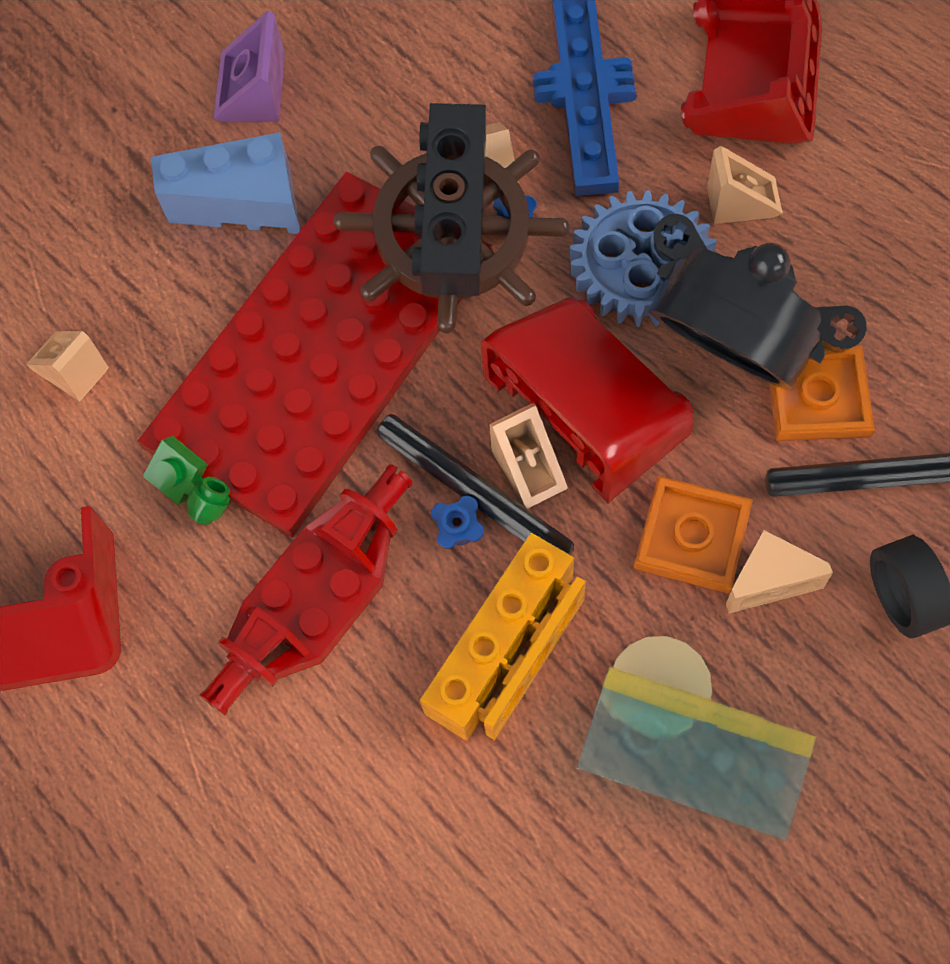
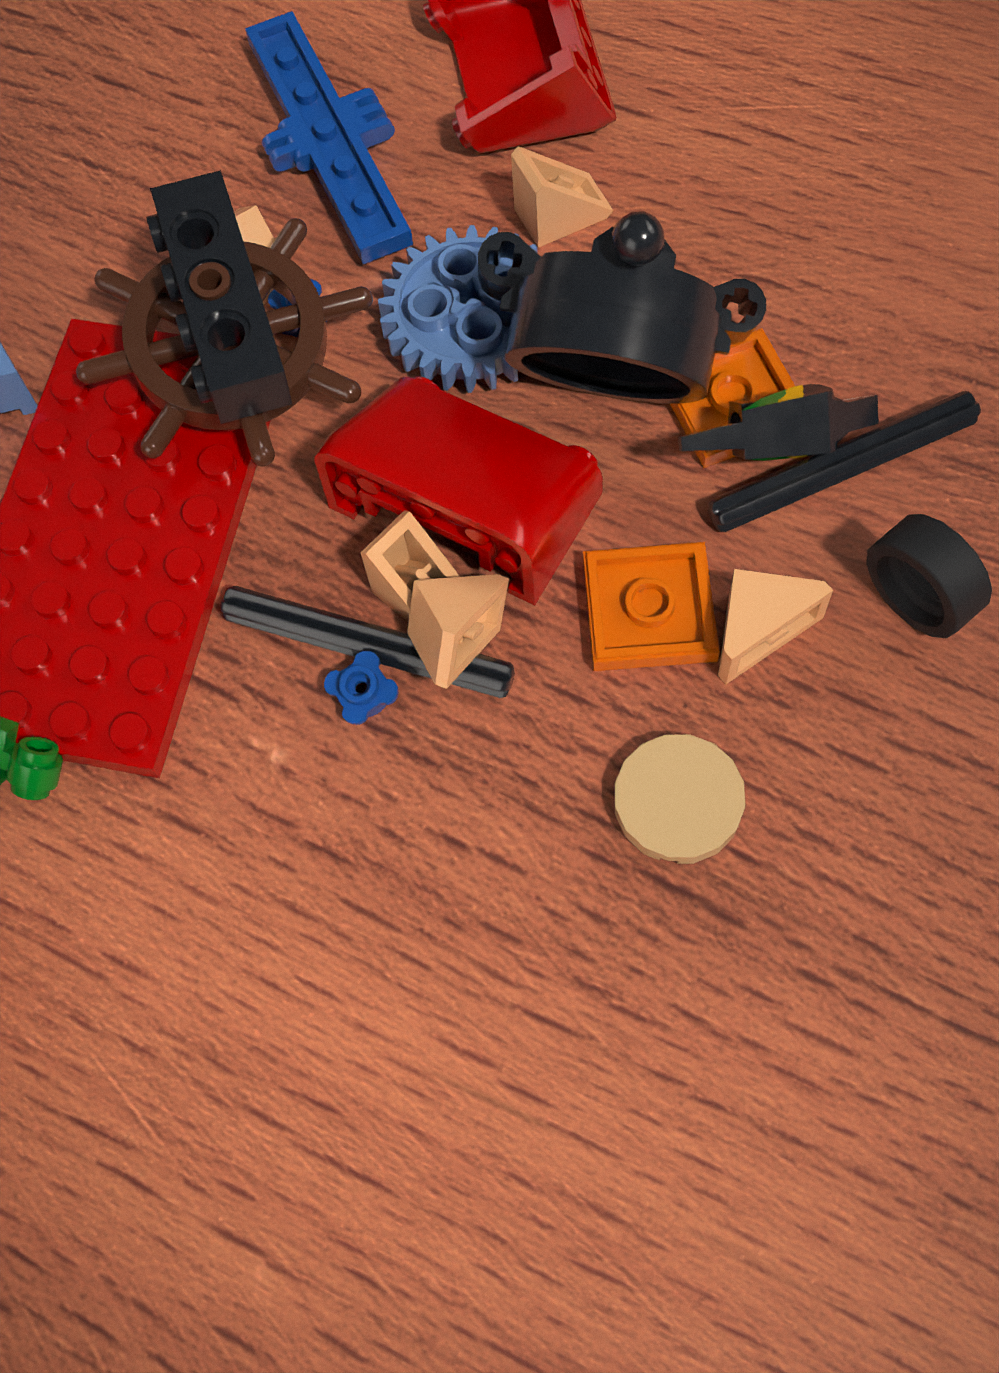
camera: 20 degrees left, 0 degrees up
red plate [199,464,413,716] -> none
light orange brick [420,533,586,741] -> none
clear light blue slope [577,666,816,840] -> none
none -> light nougat slope [407,574,509,689]
none -> black animal [678,384,879,461]

